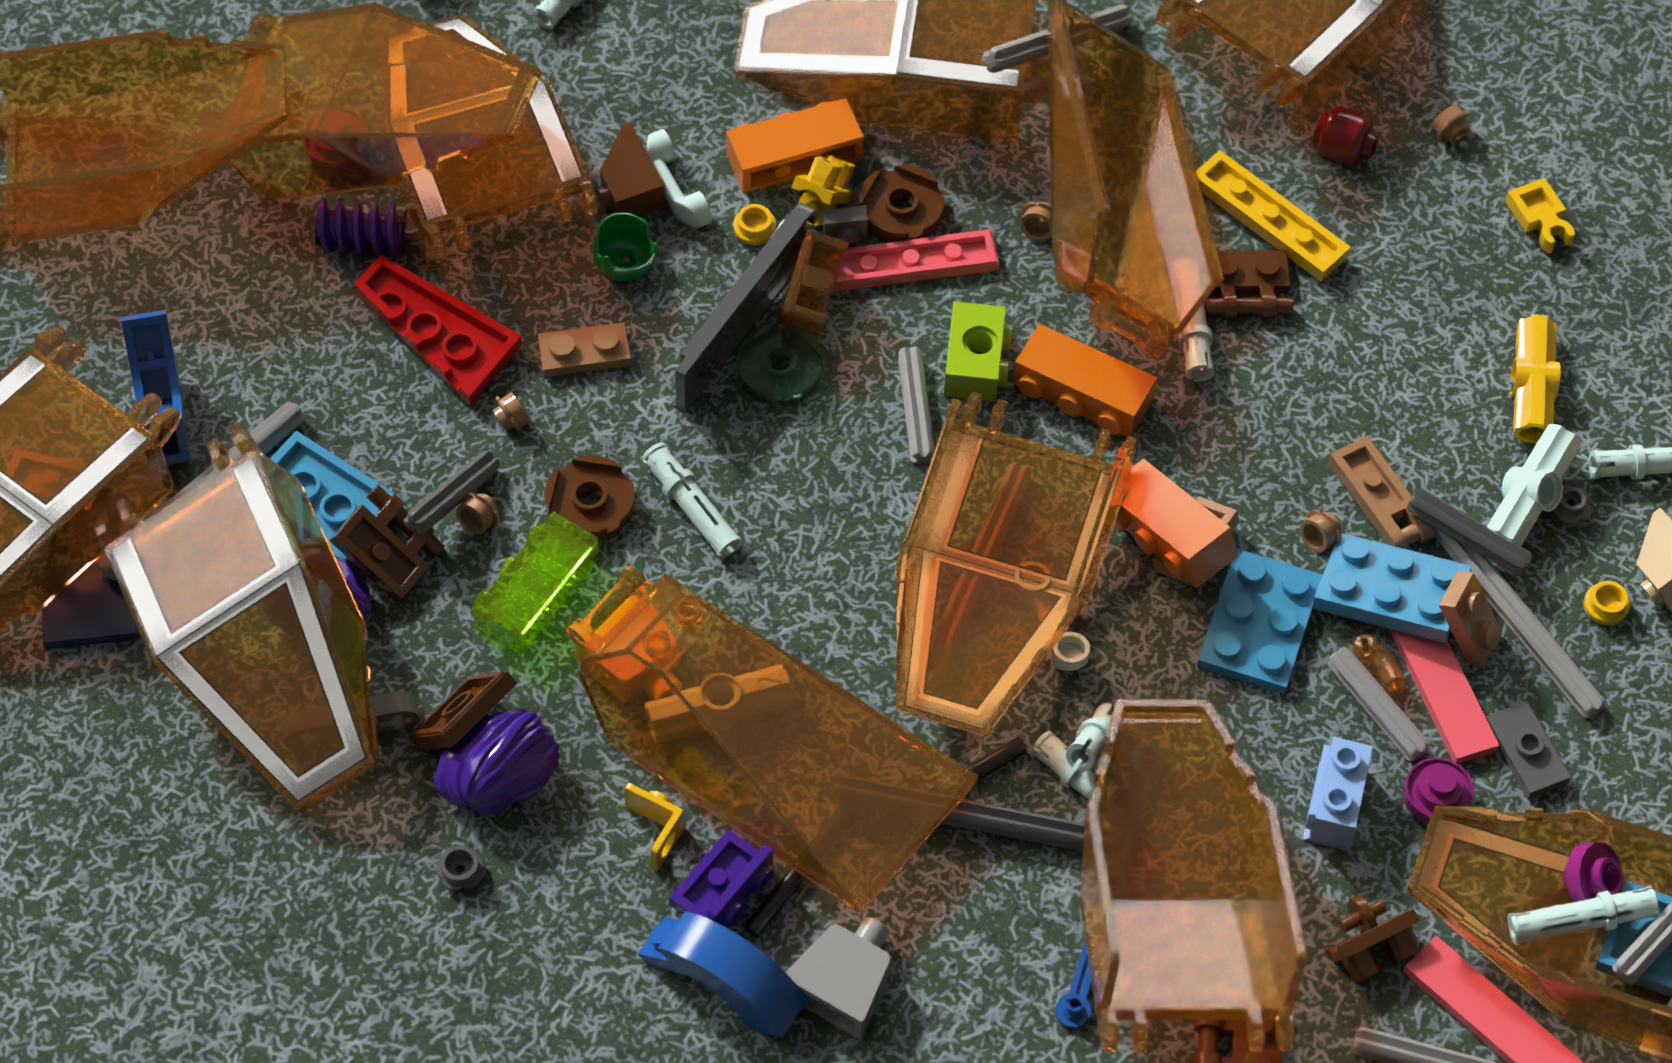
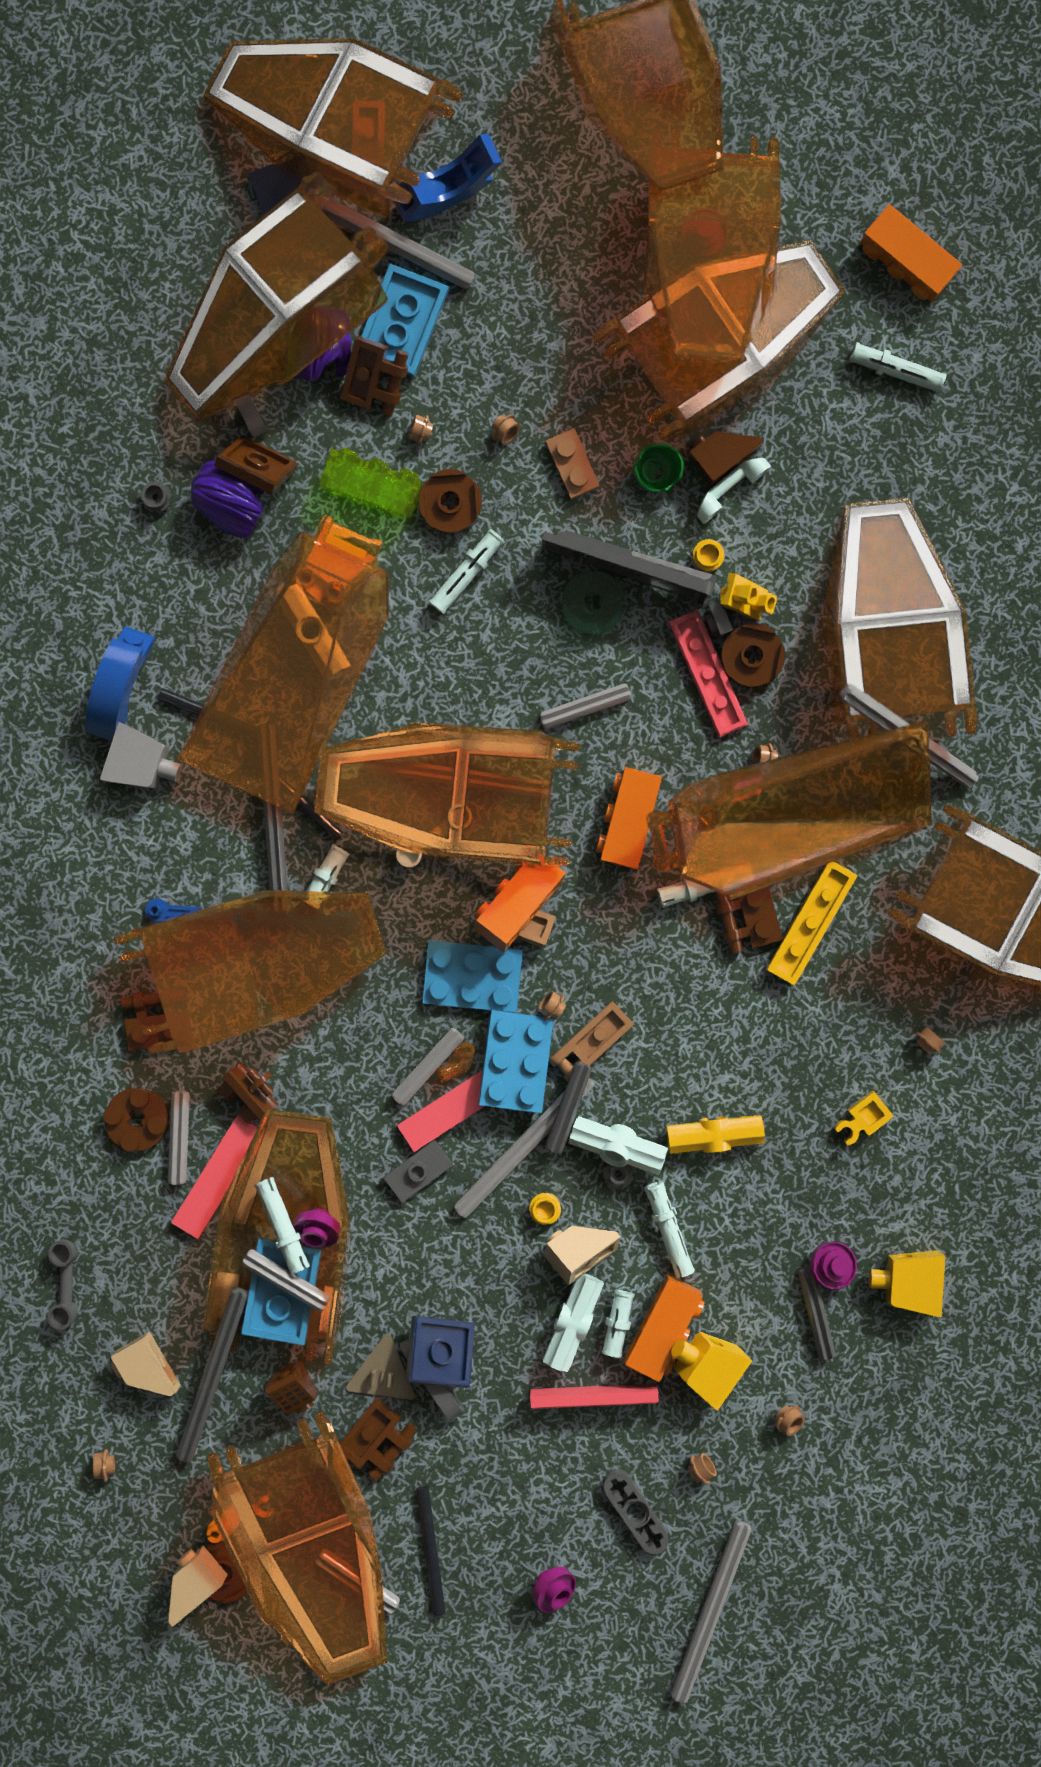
camera: 80 degrees right, 30 degrees up
dark purple piece [315,196,408,258] -> none
red wing [354,254,522,406] -> none
dark grey axle [404,451,500,535] -> none
yellow bracket [624,783,684,872] -> none
dark purple bracket [669,829,775,928] -> none
orange brick [726,98,864,193] -> none
clear orange window [779,229,849,337] -> none
lime brick [943,301,1013,402] -> none
light aqua pin [1066,704,1124,771] -> none
light blue window [1303,737,1373,851] -> none
dark red head [1313,106,1379,168] -> none
magenta plate [1403,757,1474,826] -> none
medium nougat plate [1439,570,1502,667] -> none

